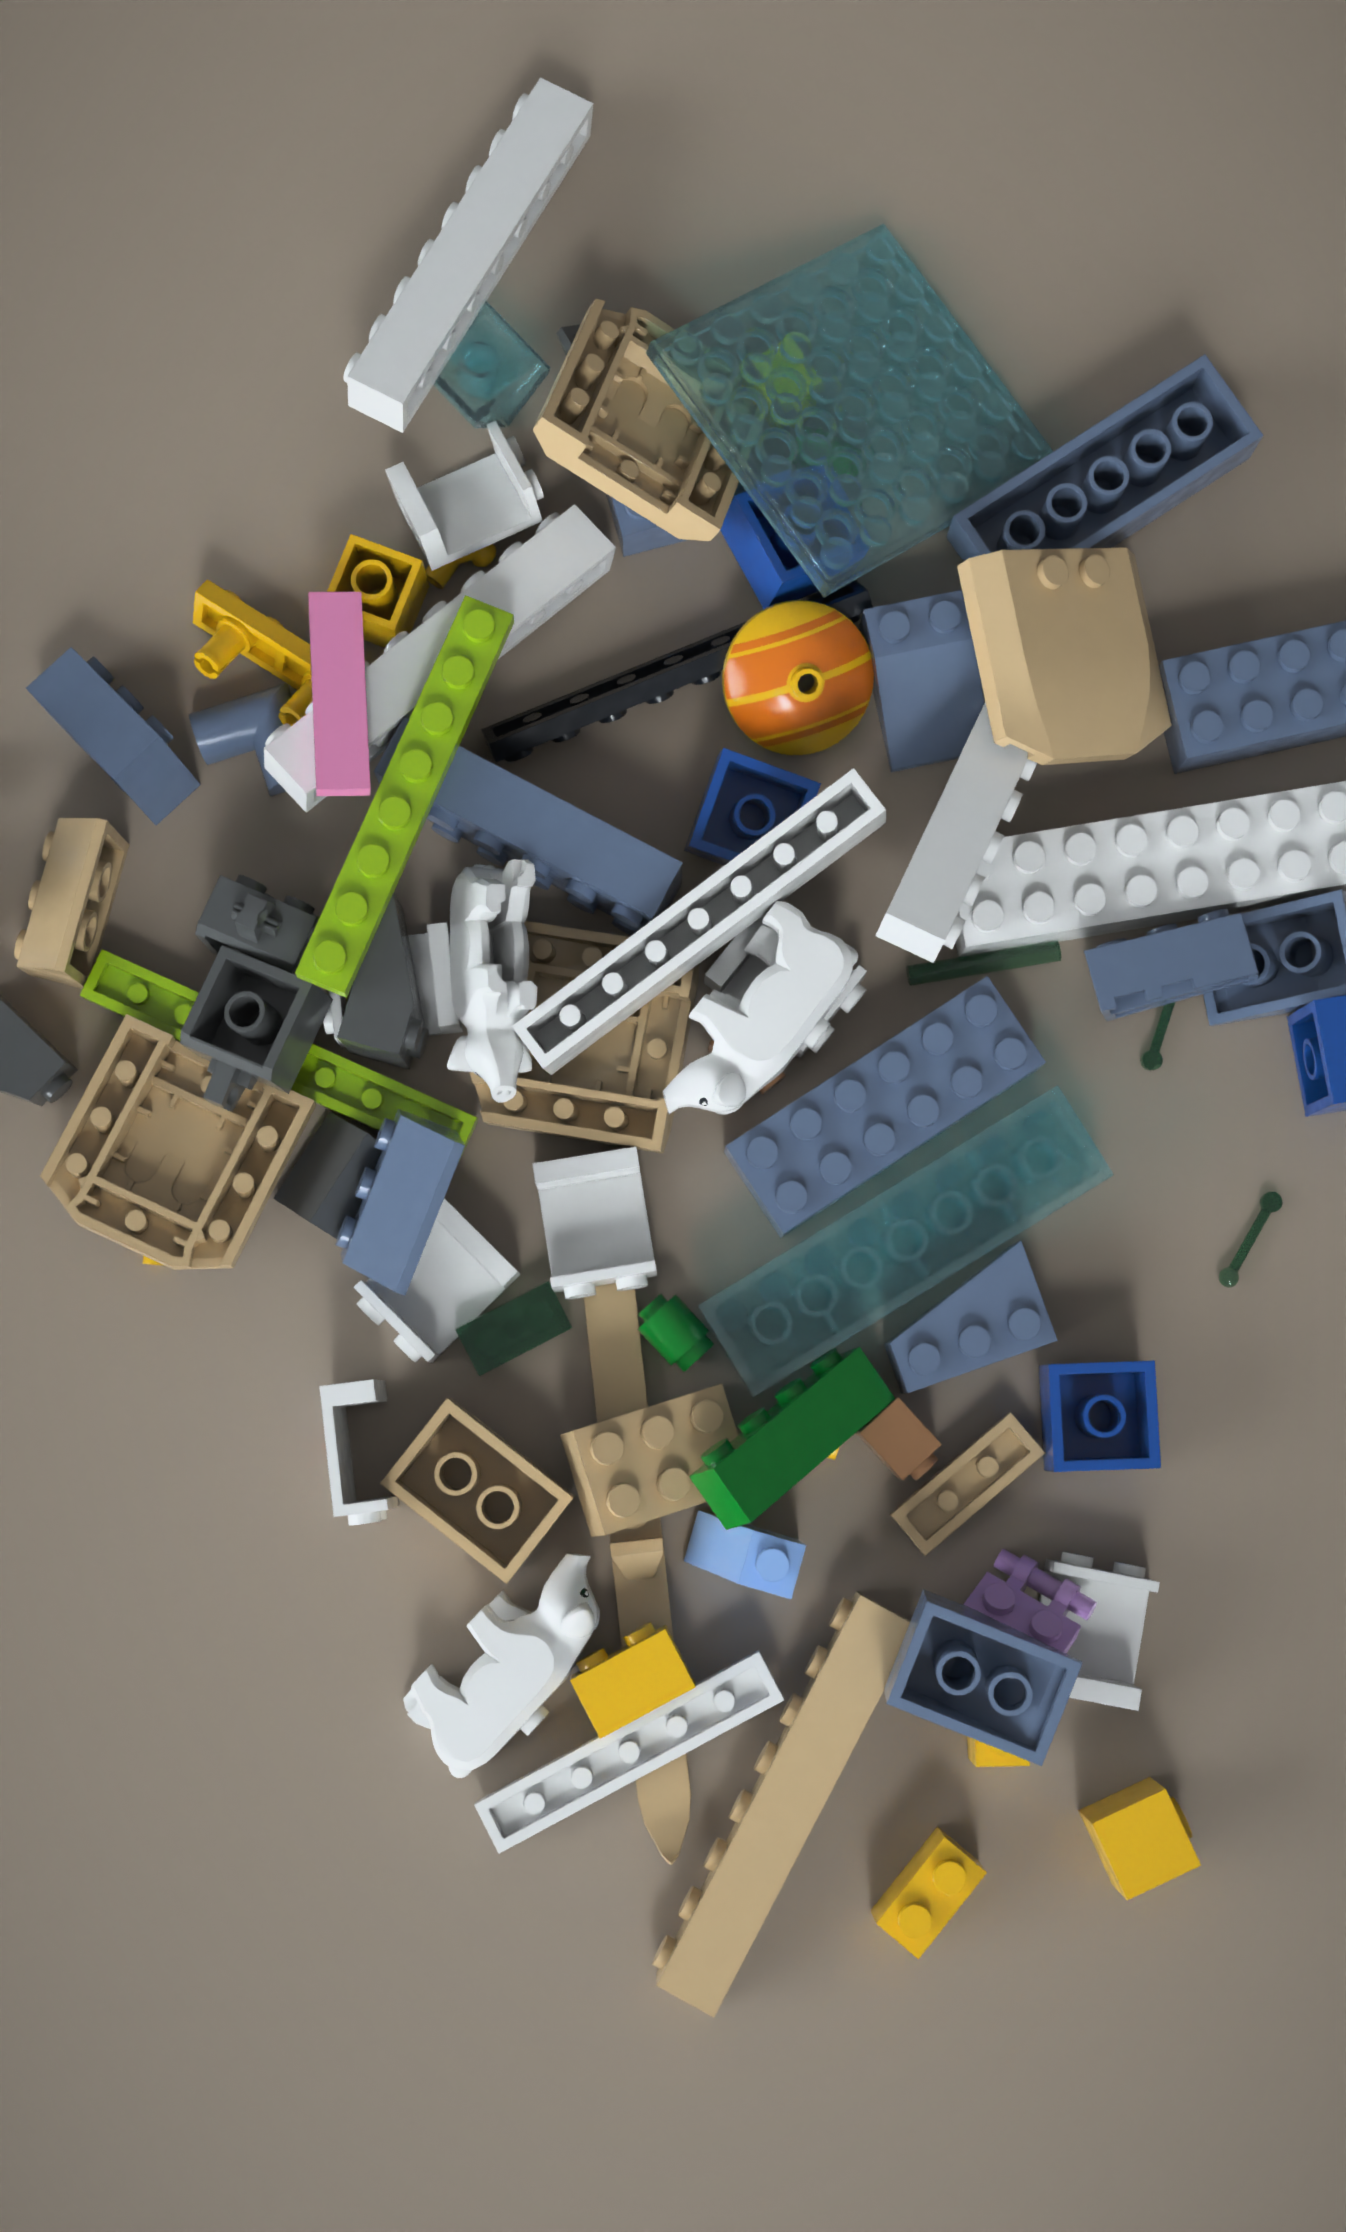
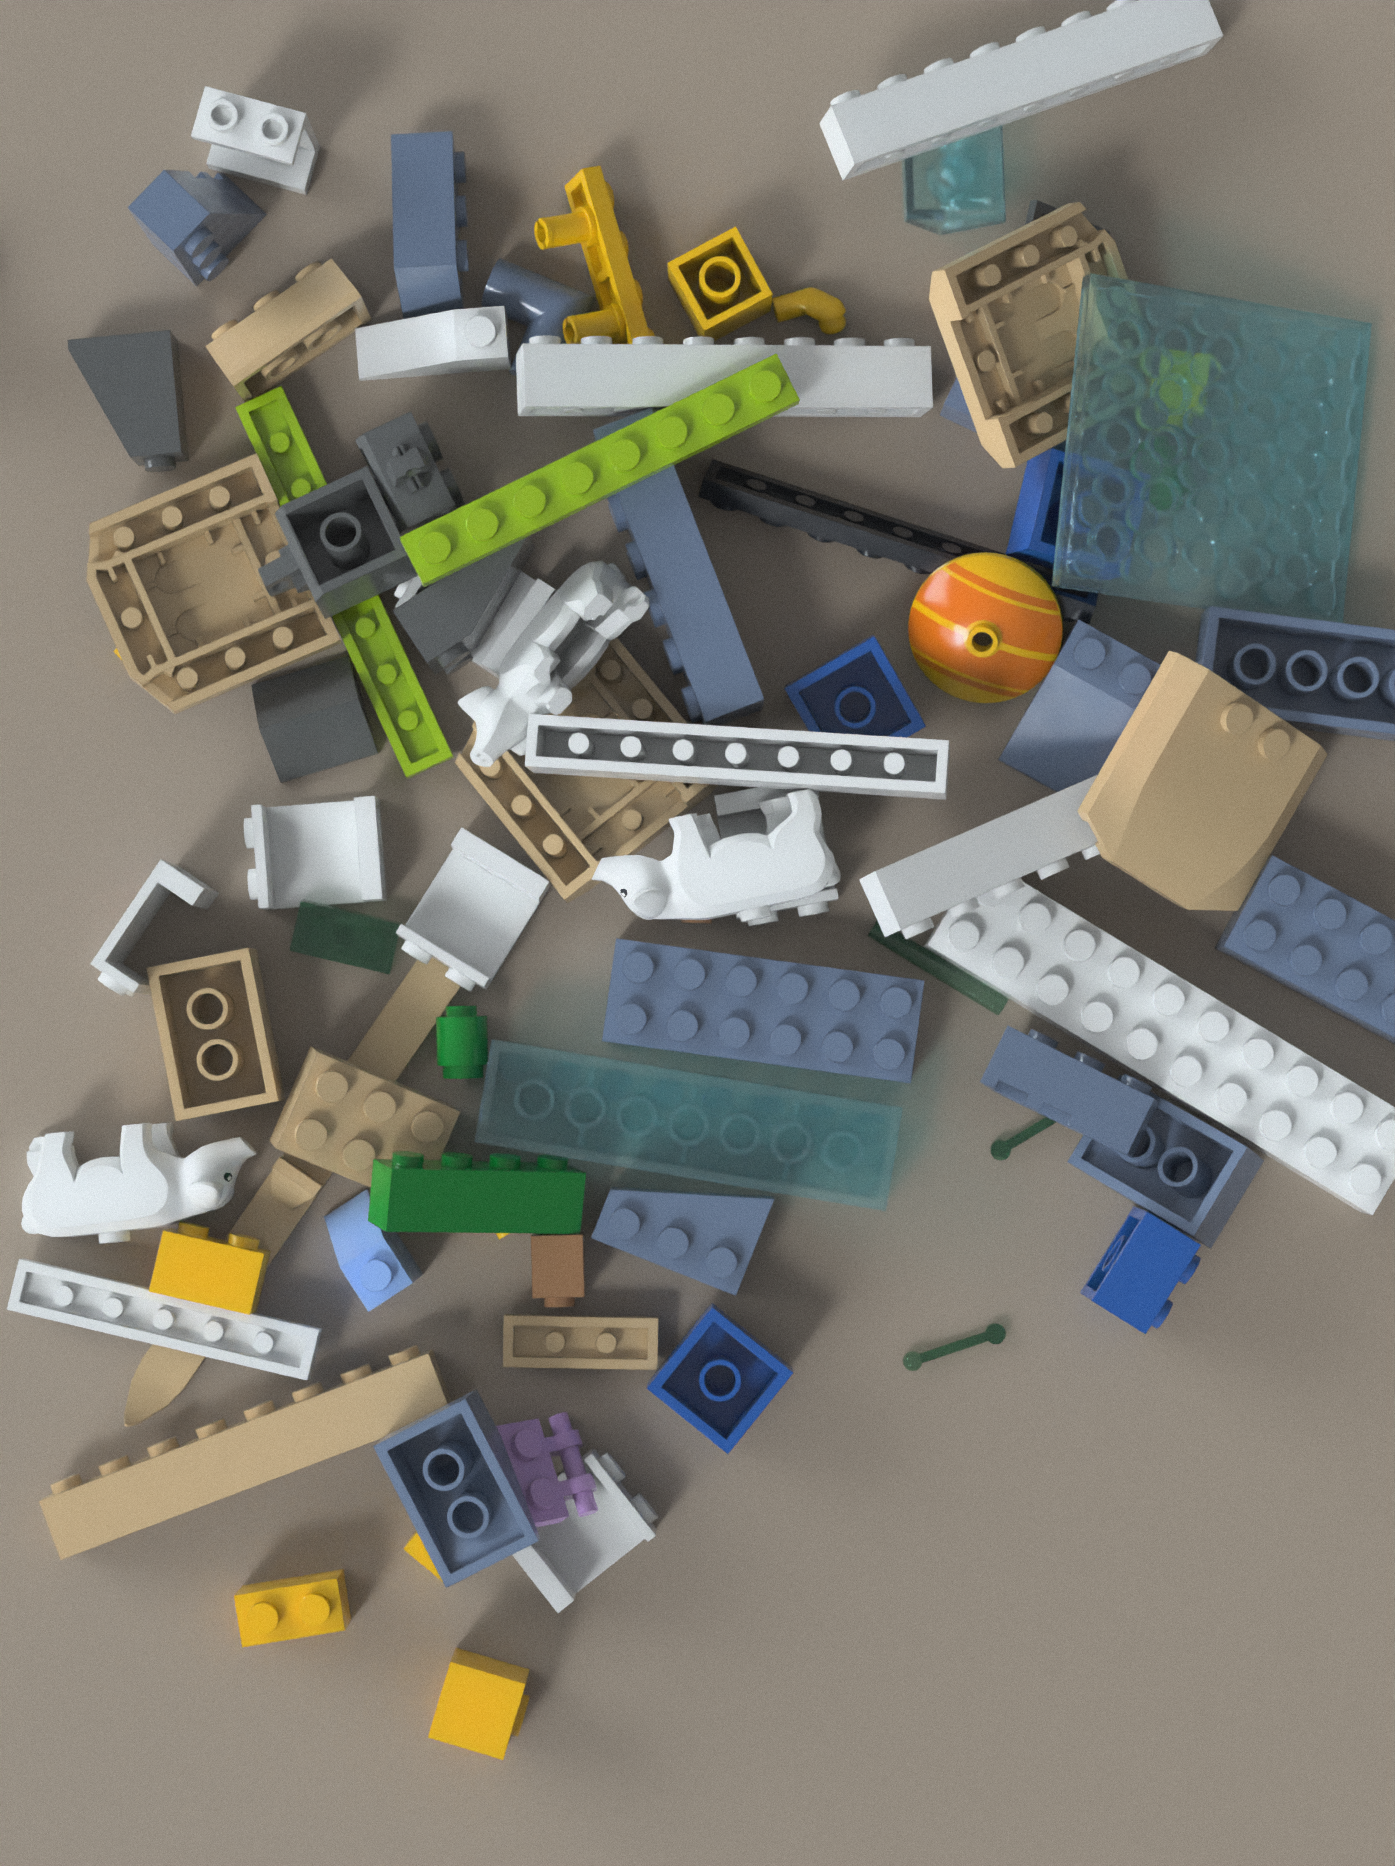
camera: 45 degrees right, 5 degrees up
bright pink tile [308,592,371,796] -> none
sand blue slope [336,1109,465,1295] -> none
white panel [385,421,544,571] -> none
none -> white slope [355,306,511,381]

